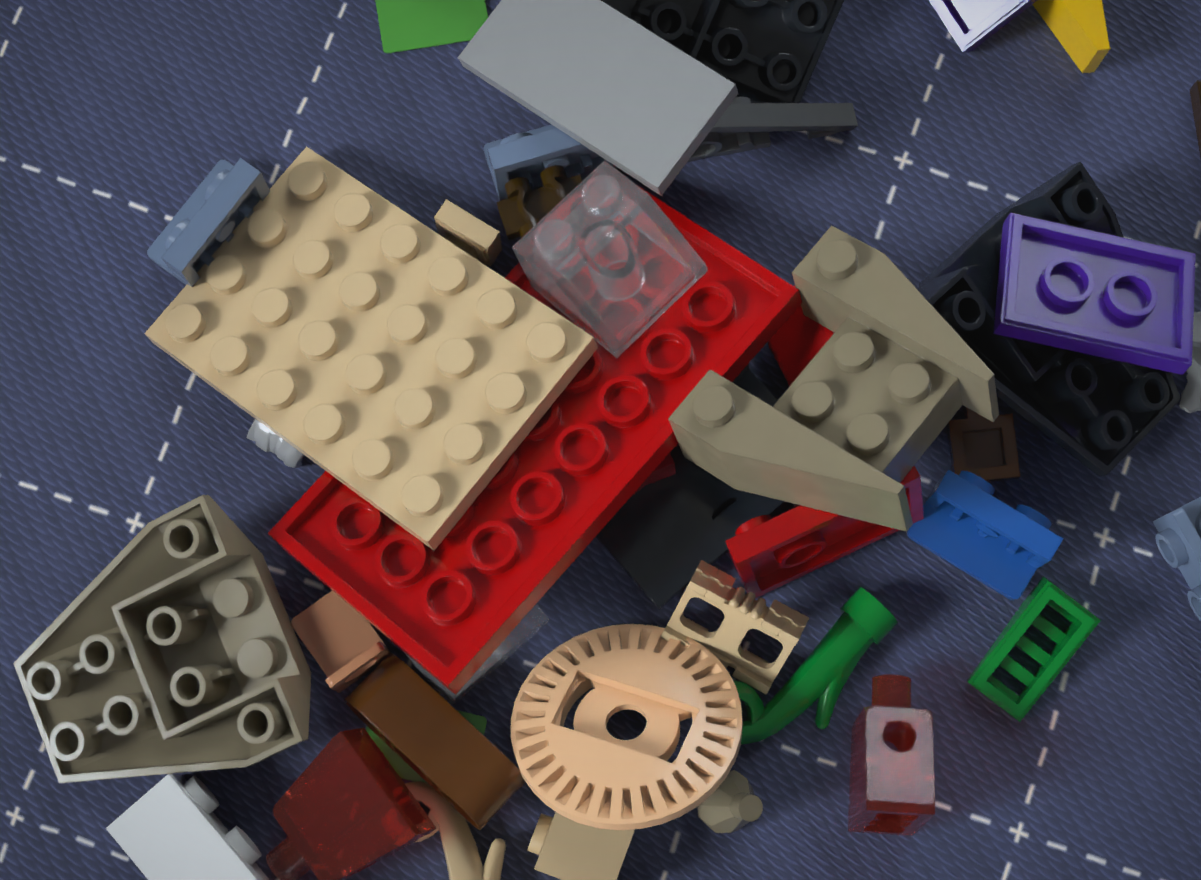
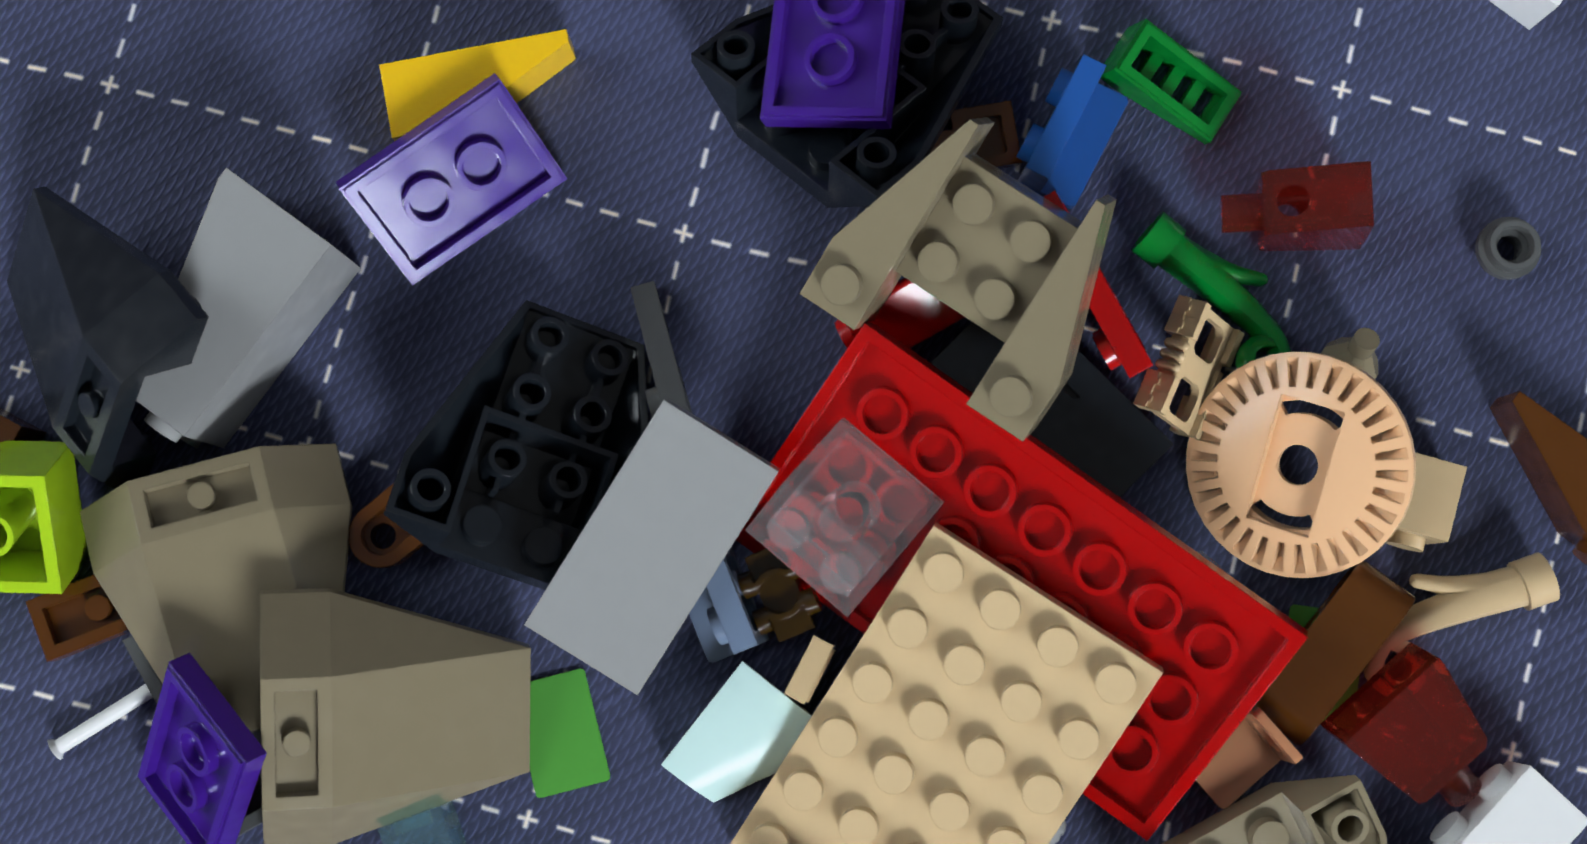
camera: 90 degrees left, 5 degrees up
none -> light aqua slope [661,661,812,802]

